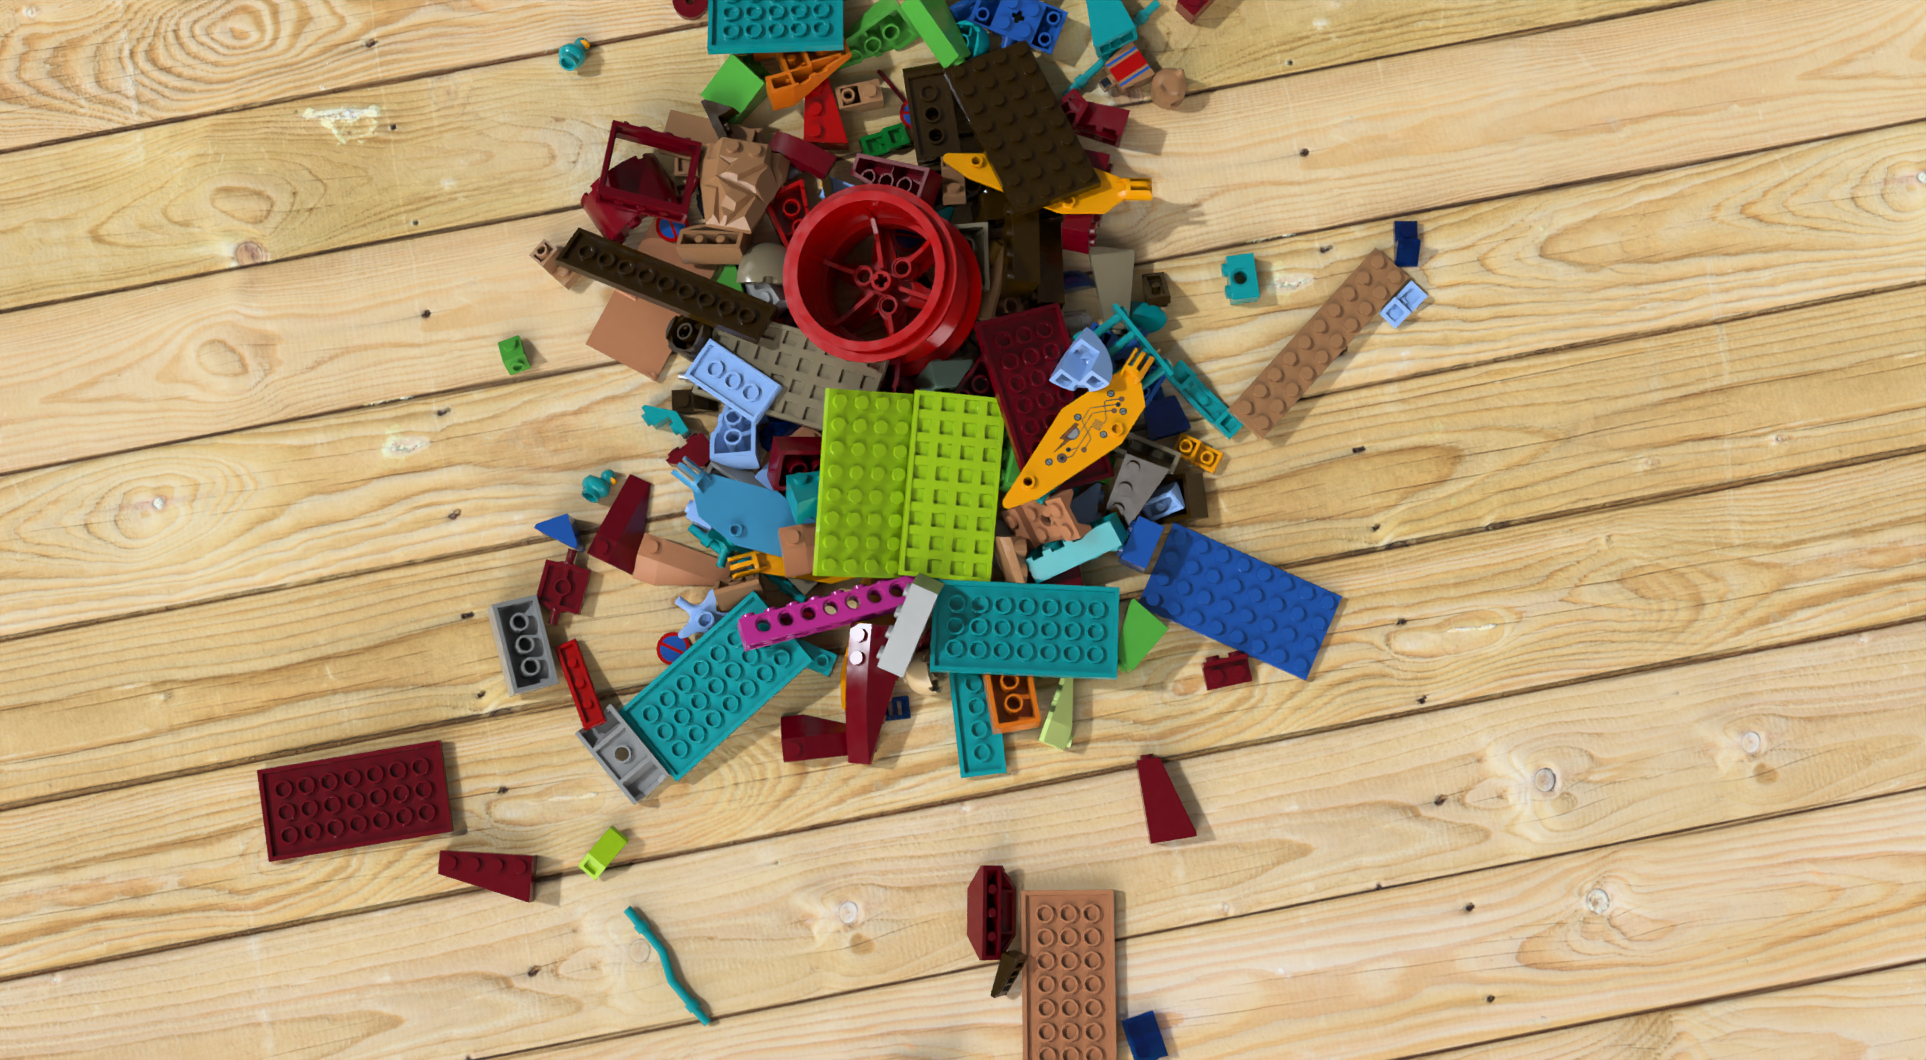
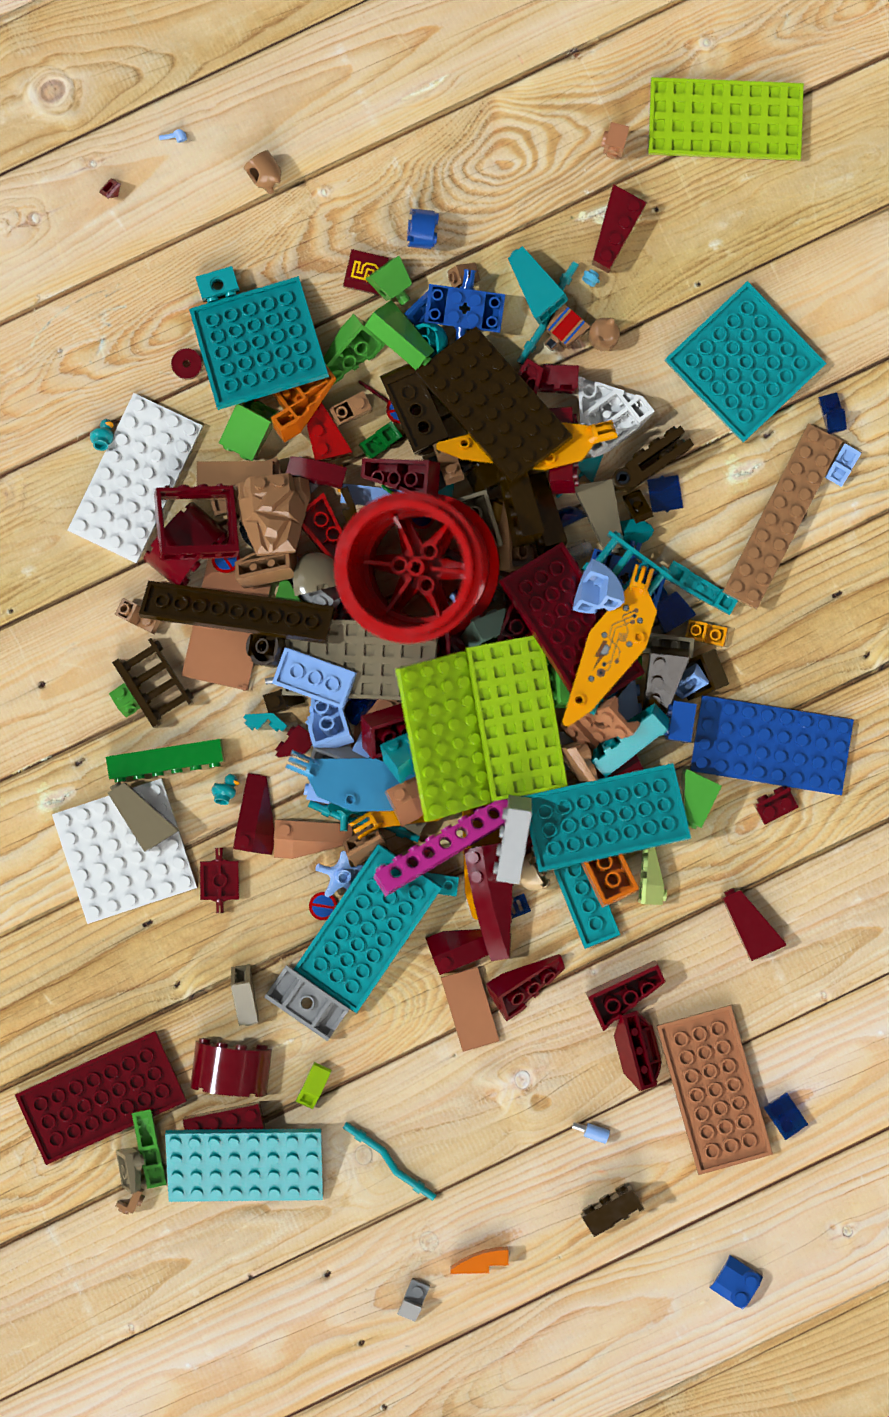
camera: 20 degrees left, 5 degrees up
light grey slope [487,595,559,698] -> none
blue slope [534,513,585,553] -> none
red tile [554,638,607,731] -> none
dark brown slope [701,99,740,140] -> none
dark brown slope [990,950,1028,998] -> none
teal brick [1221,253,1260,305] -> none
none -> white plate [52,778,198,924]
none -> white plate [68,393,203,564]
none -> green brick [106,739,225,783]
none -> dark tan slope [108,781,179,852]
none -> dark brown fence [112,638,194,728]
none -> medium nougat bracket [115,1188,145,1215]
none -> dark tan slope [116,1148,144,1194]
none -> bright green slope [132,1109,167,1189]
none -> plate [165,1128,323,1202]
none -> dark red cylinder [190,1038,272,1097]
none -> slope [231,964,258,1026]
none -> nougat tile [441,967,499,1052]
none -> dark red wedge [486,954,565,1021]
none -> teal piece [556,454,604,498]
none -> light blue piece [572,1122,610,1144]
none -> white wedge [578,376,655,458]
none -> medium azure plate [582,269,600,287]
none -> dark red wedge [585,960,666,1031]
none -> dark brown hinge [612,426,694,493]
none -> clear blue piece [647,475,683,513]
none -> teal plate [664,281,827,443]

